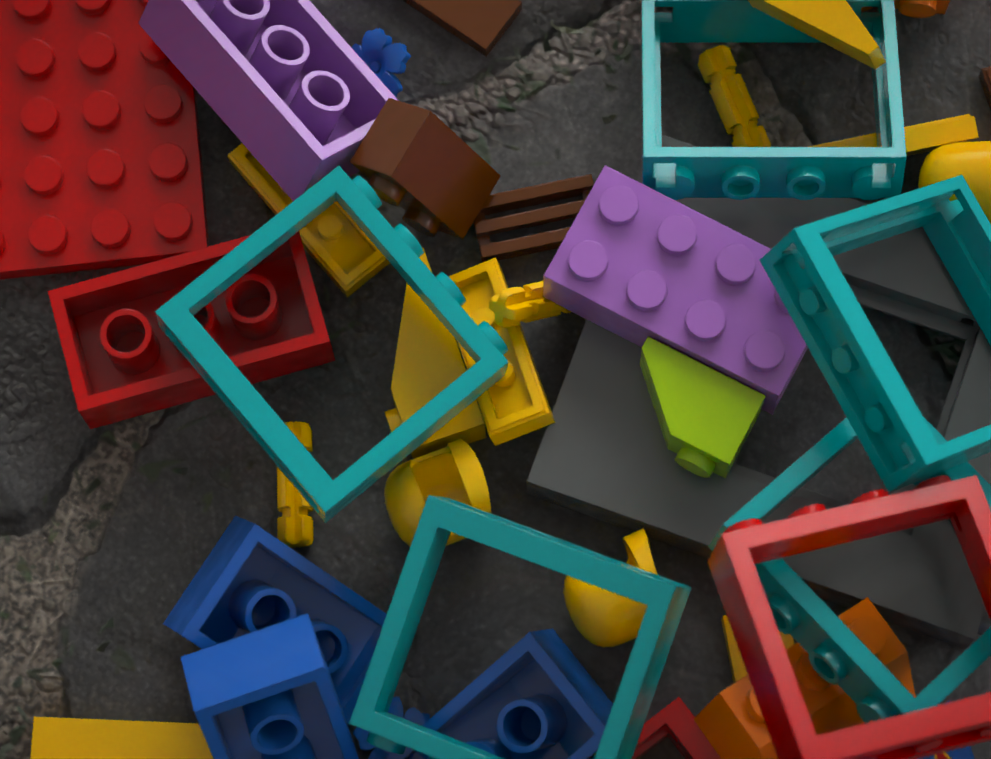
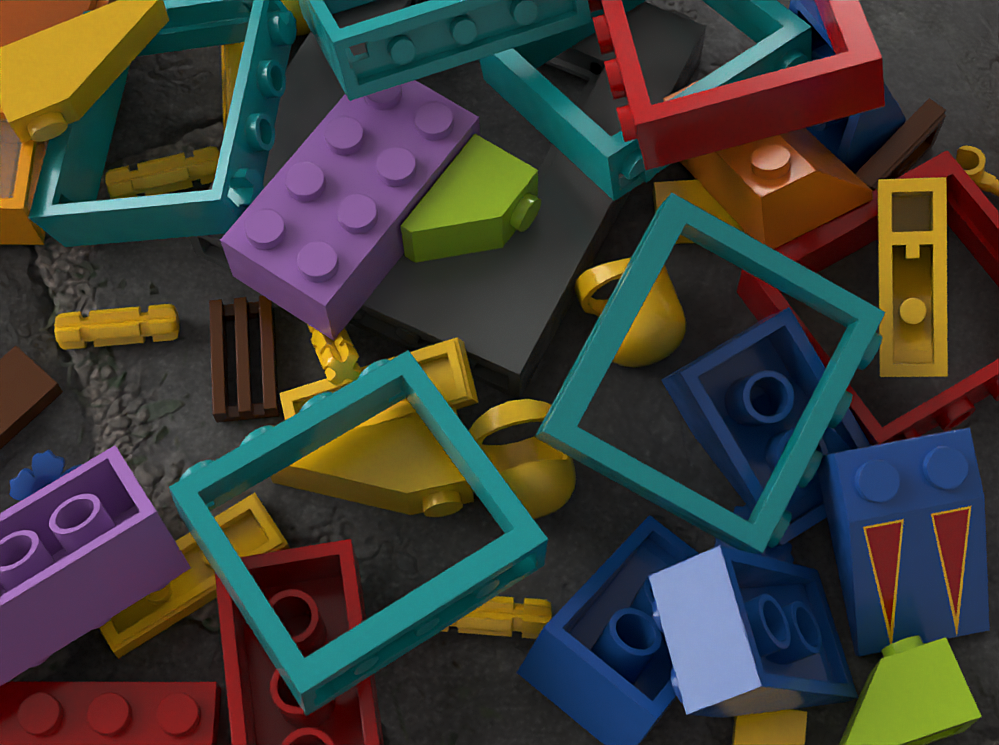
camera: 85 degrees left, 10 degrees down
reddish brown brick [350,98,501,239] -> none
none -> yellow axle [54,304,180,350]

